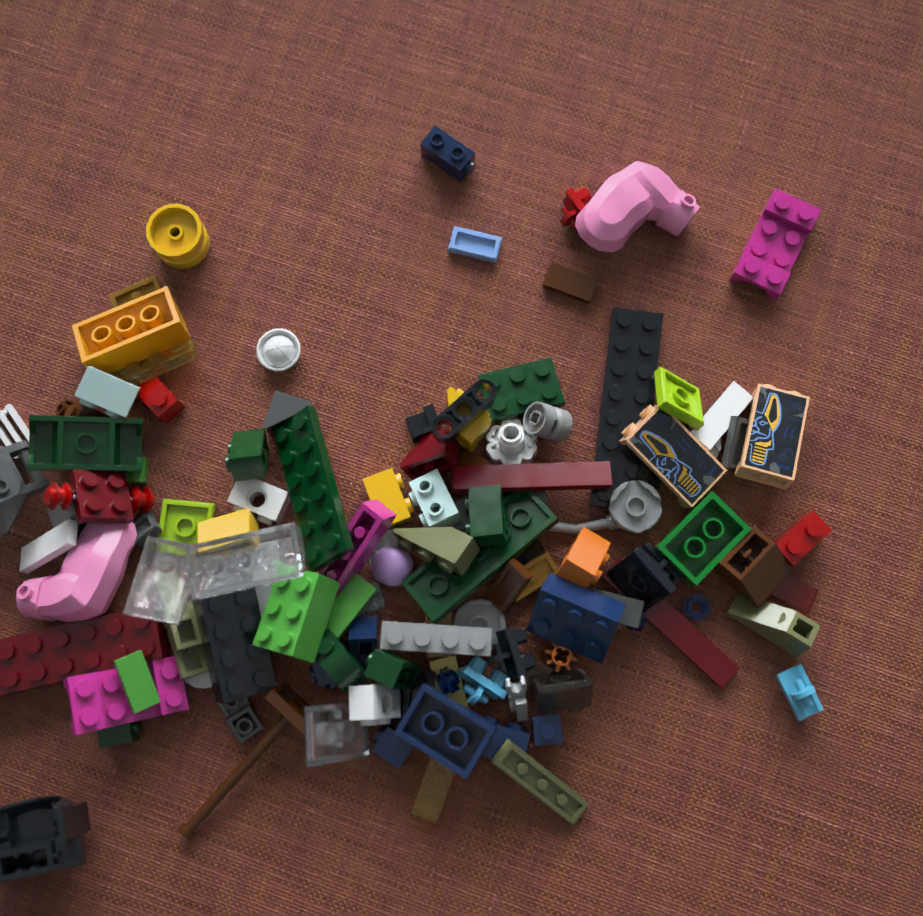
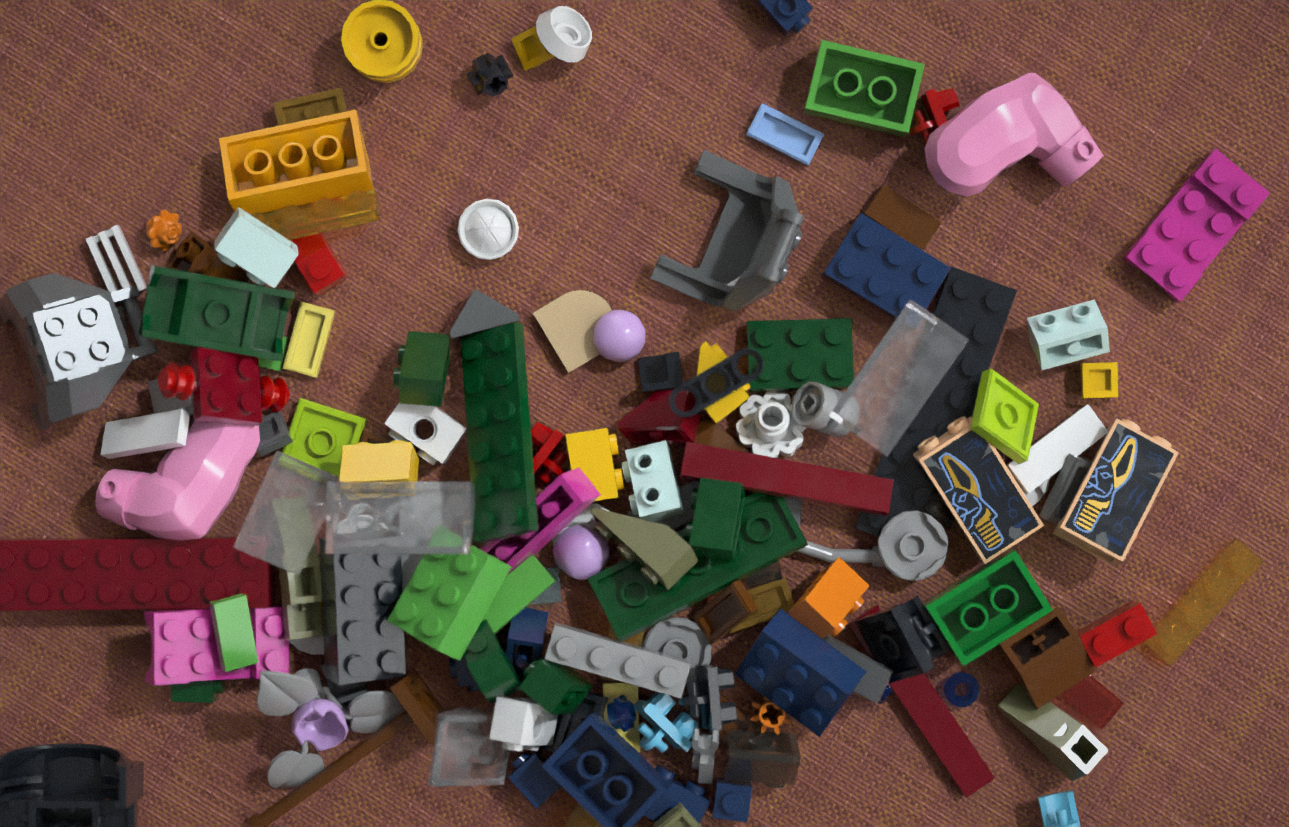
camera: 15 degrees right, 10 degrees up
none -> orange plant [146,209,182,251]
none -> light grey plant [257,668,405,789]
none -> light yellow tile [283,302,336,378]
none -> lavender hair [290,699,348,751]
none -> black gear [467,53,513,97]
none -> yellow plate [511,26,555,71]
none -> red hips [531,422,568,483]
none -> tan tile [533,290,612,373]
none -> white hat [536,6,592,62]
none -> lavender hair [593,310,646,362]
none -> dark grey piece [650,150,804,311]
none -> bright green brick [803,40,925,137]
none -> dark blue brick [822,213,951,329]
none -> clear slope [829,299,969,457]
none -> light aqua brick [1027,300,1110,370]
none -> yellow plate [1080,362,1118,398]
none -> clear yellow plate [1143,538,1264,666]

